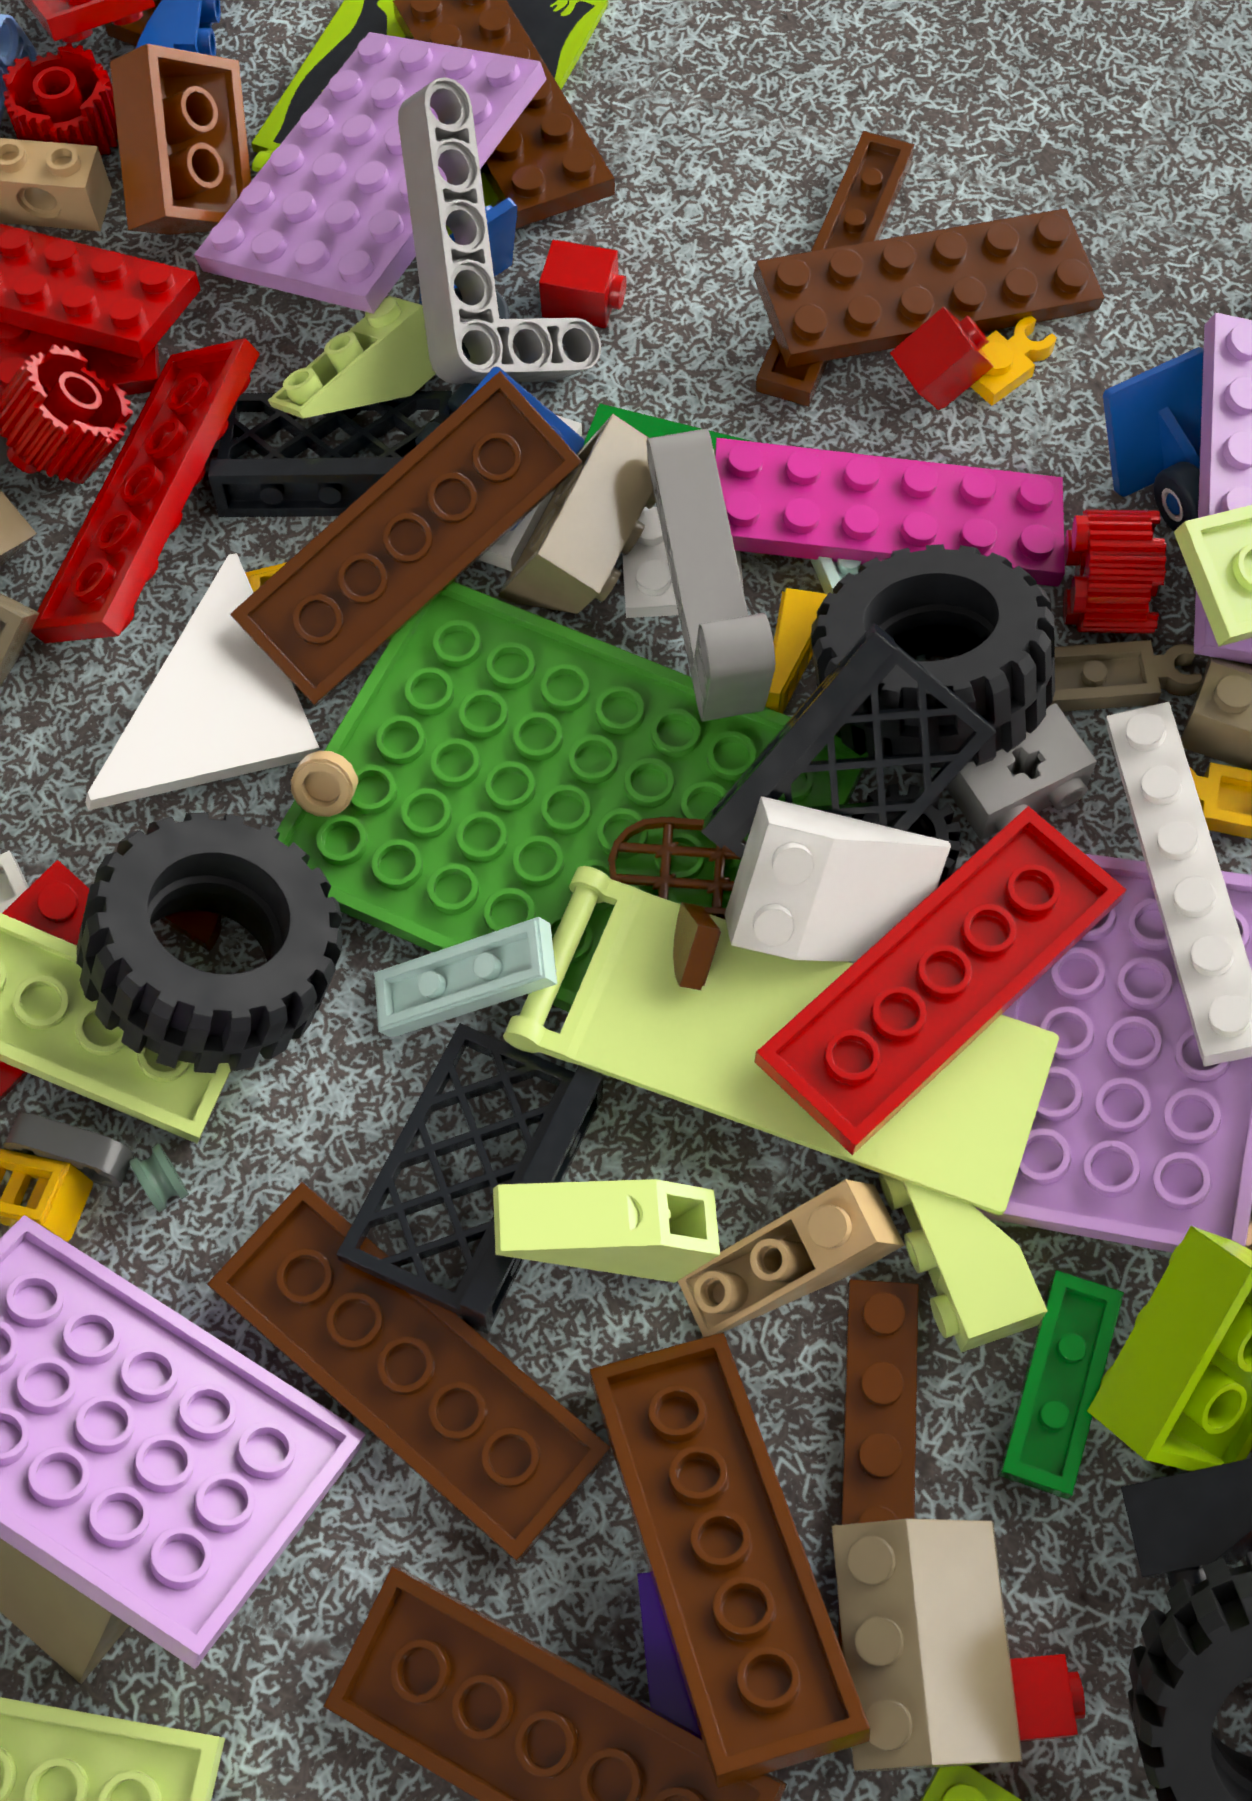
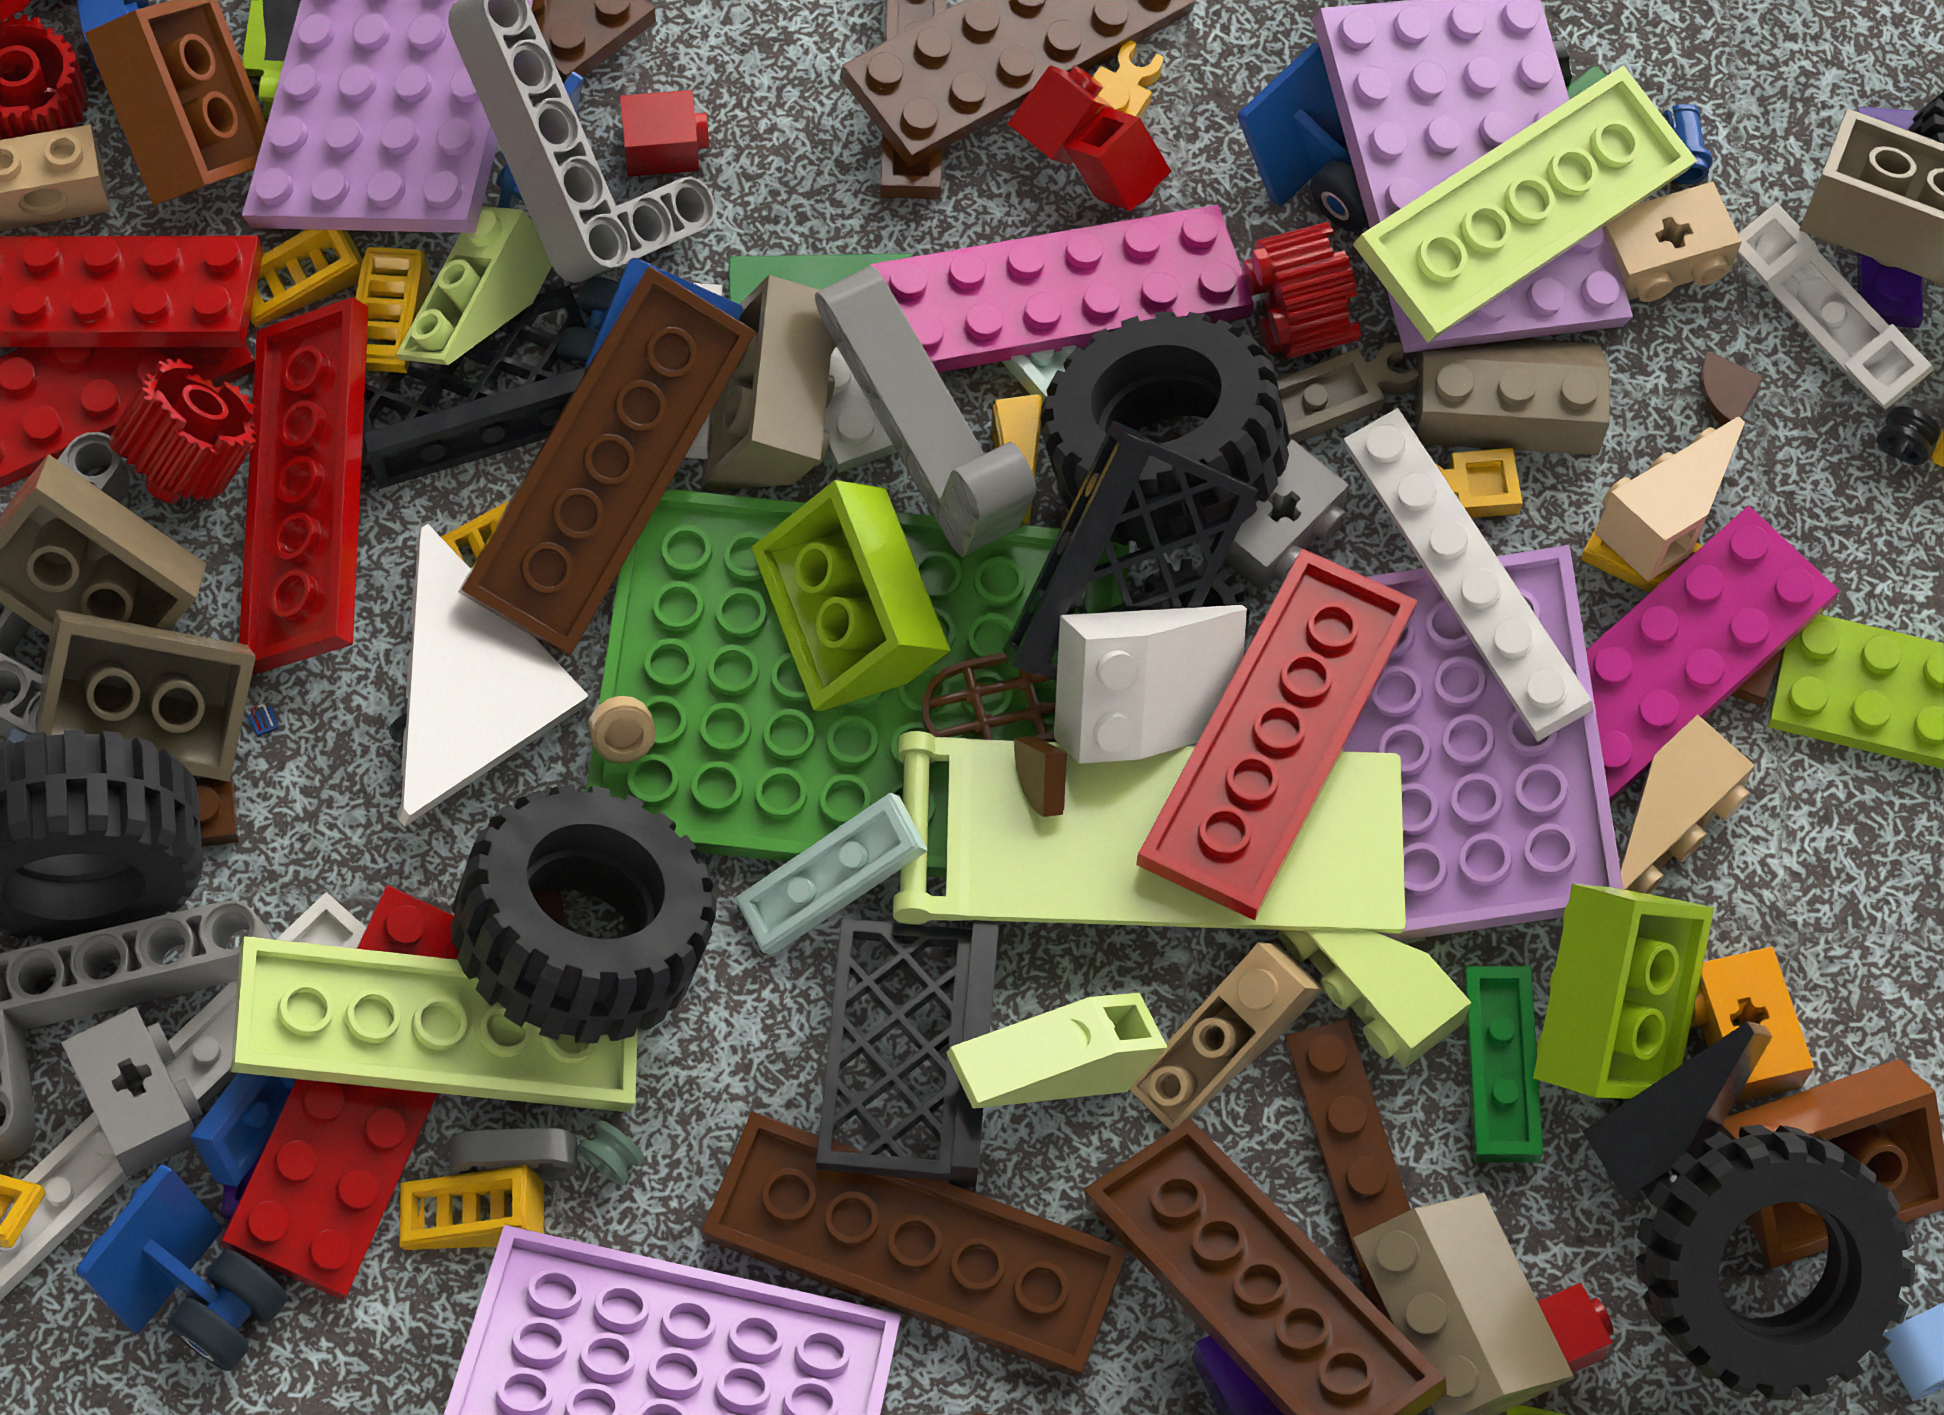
camera: 25 degrees left, 0 degrees up
none -> blue piece [247,704,279,737]
none -> yellow slope [250,229,363,327]
none -> yellow slope [356,247,431,373]
none -> lime slope [751,480,951,711]
none -> red brick [1063,106,1172,211]

